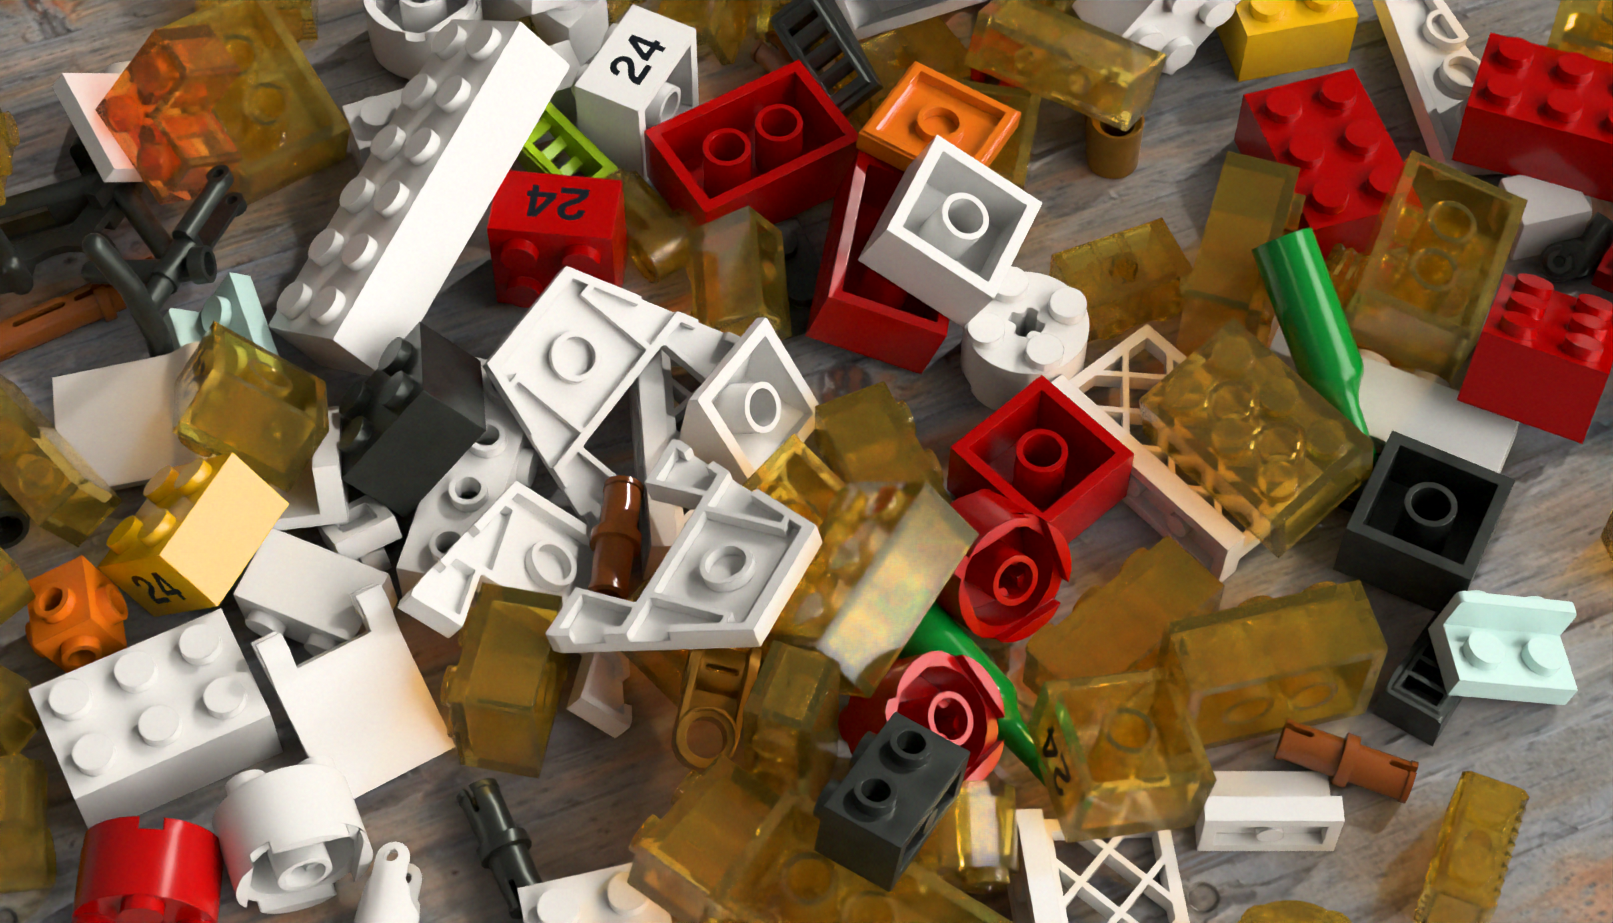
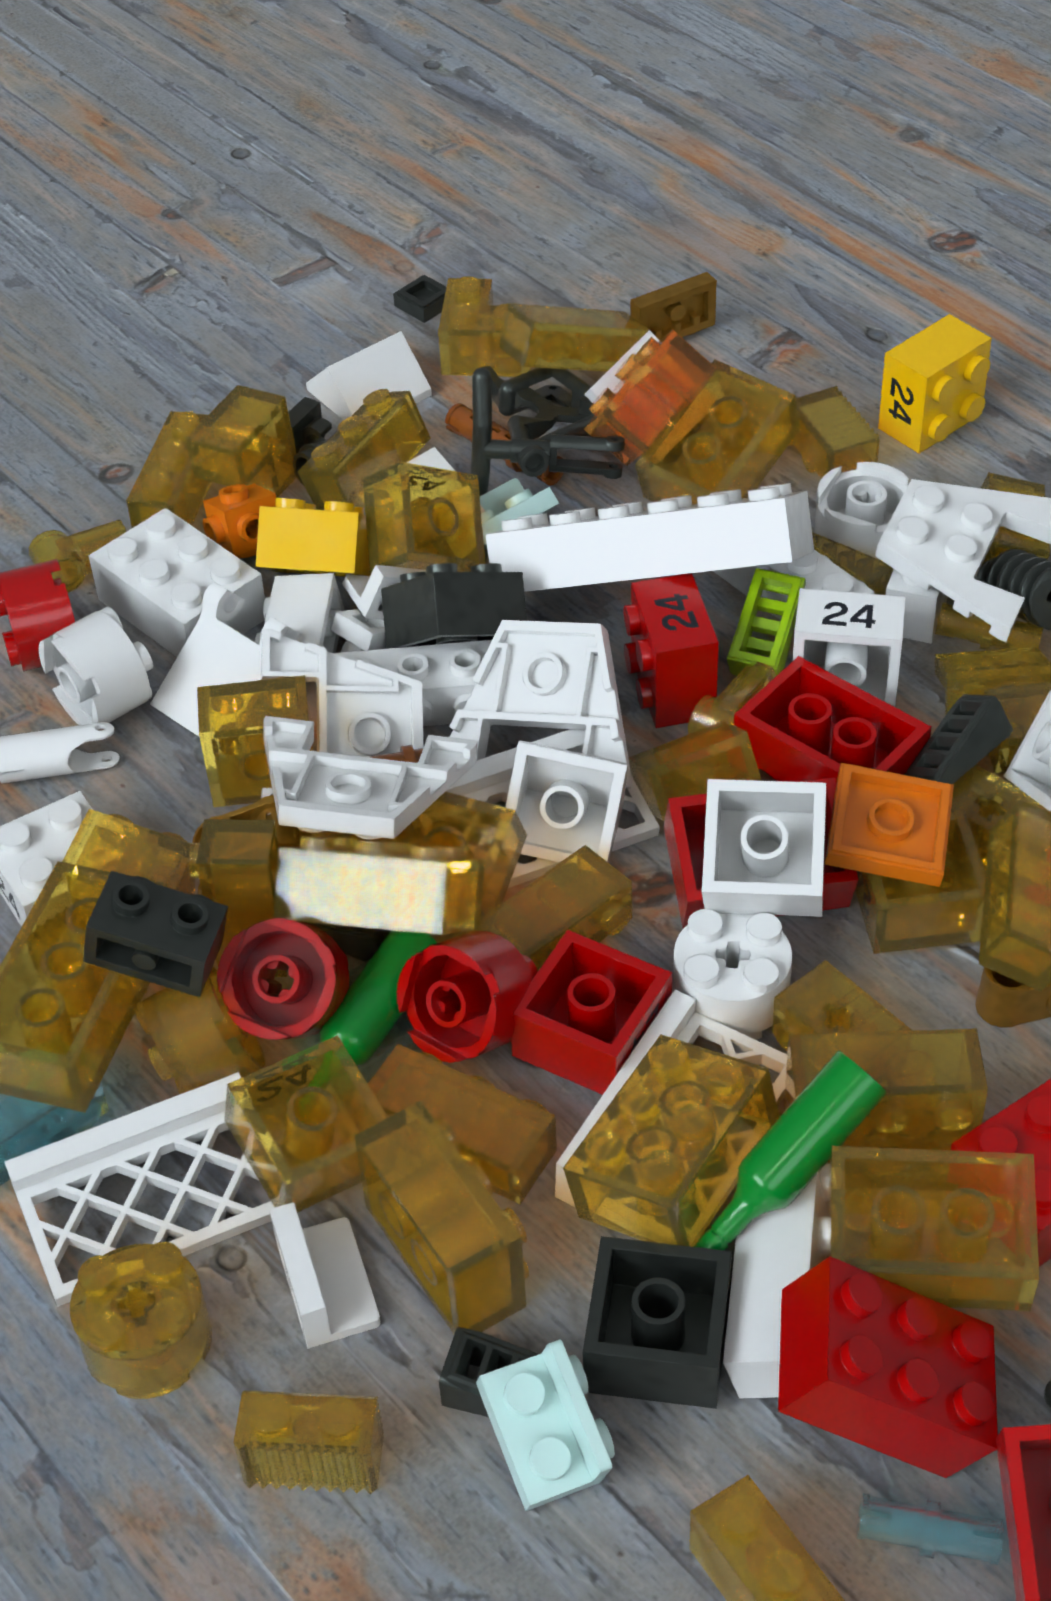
camera: 75 degrees right, 10 degrees down
pearl dark grey pin [456,778,543,919] -> none
dark orange pin [1274,717,1419,804] -> none

